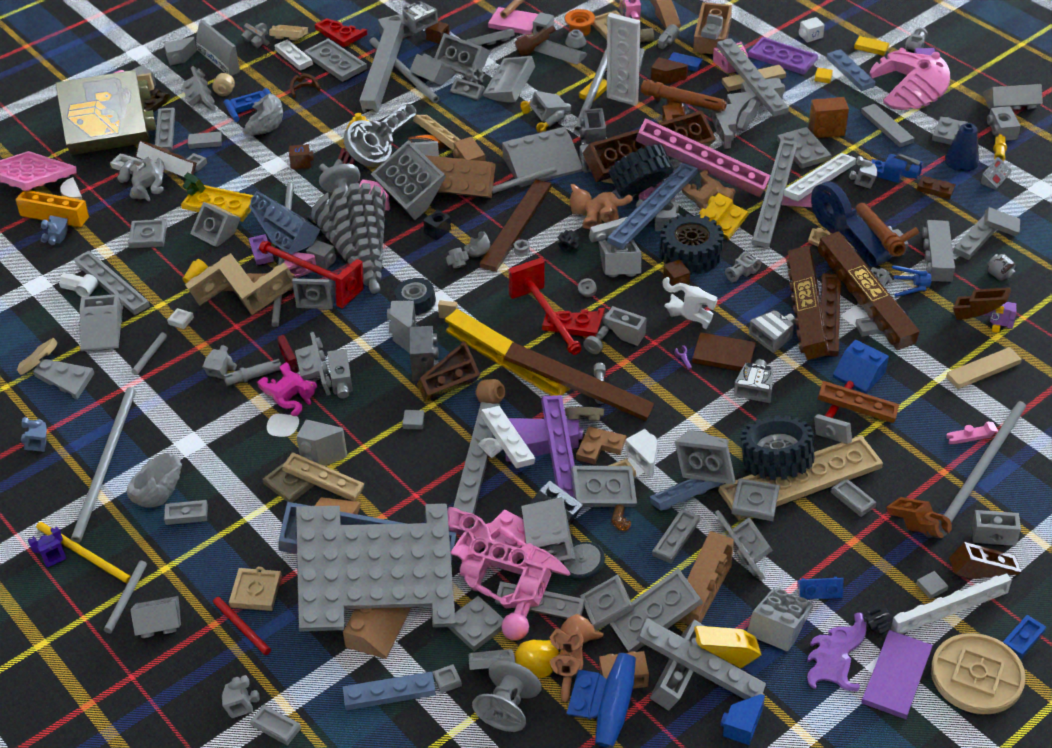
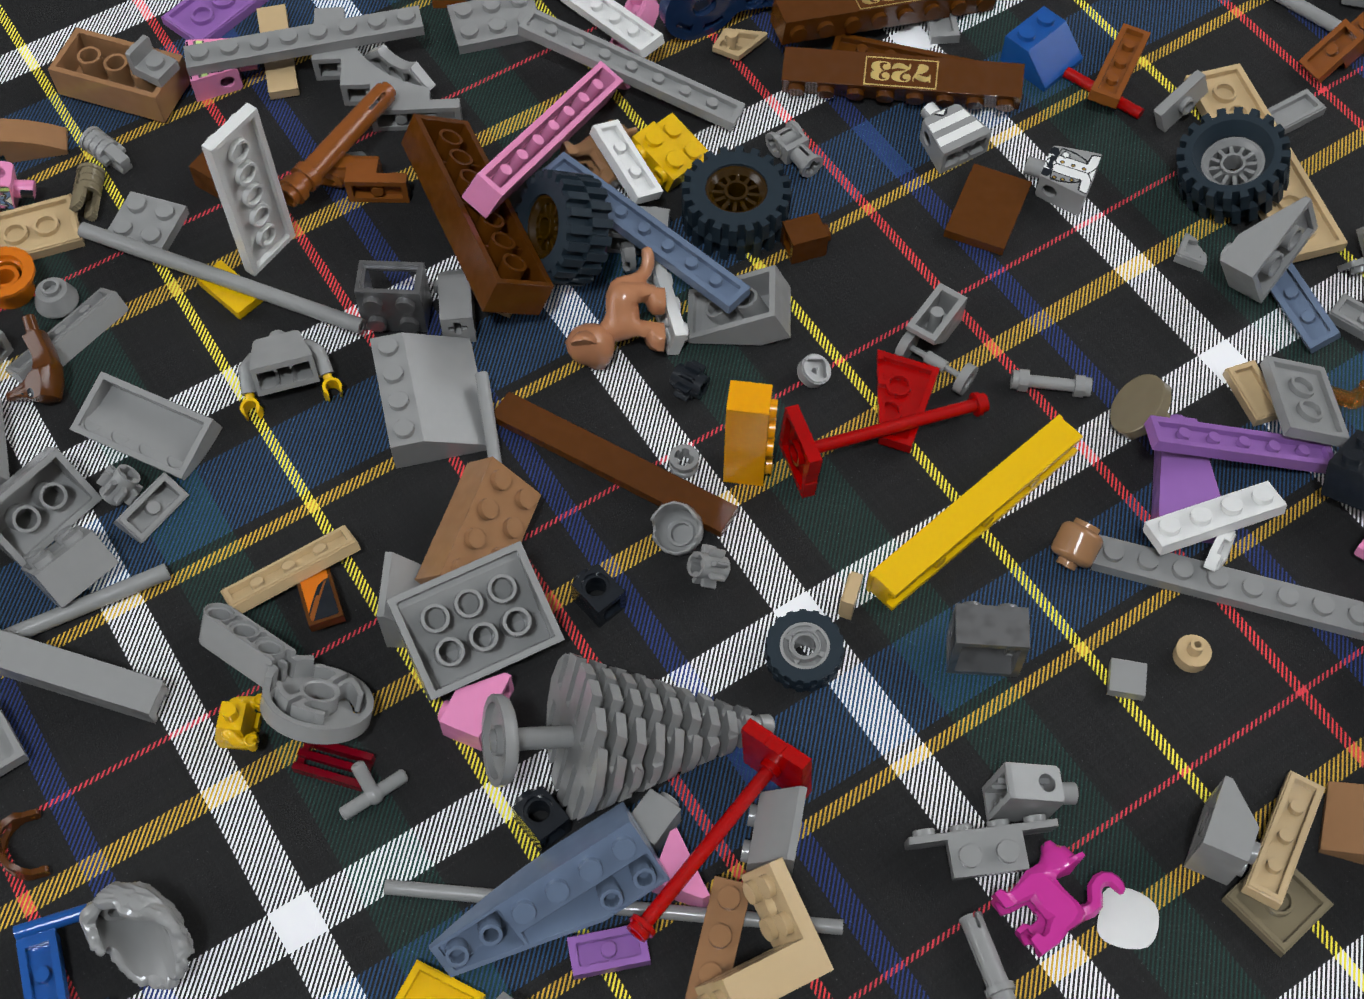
camera: 85 degrees left, 15 degrees up
dark red tile [277,335,299,373] -> none
reddish brown brick [289,144,314,169] -> none
light grey slope [387,301,416,353] -> none
reddish brown wedge [417,341,480,401] -> none
medium nougat brick [452,137,486,161] -> none
reddish brown tile [504,342,654,421] -> none
medium nougat plate [576,427,626,464] -> none
white slope [625,429,658,477] -> none
white animal [663,277,718,329] -> none
blue tile [668,52,703,72] -> none
medium lavender hand [674,345,692,370] -> none
light grey tile [731,478,780,521] -> none
none -> white plate [589,119,663,205]
none -> light orange brick [723,380,778,486]
none -> tan tile [1173,634,1212,673]

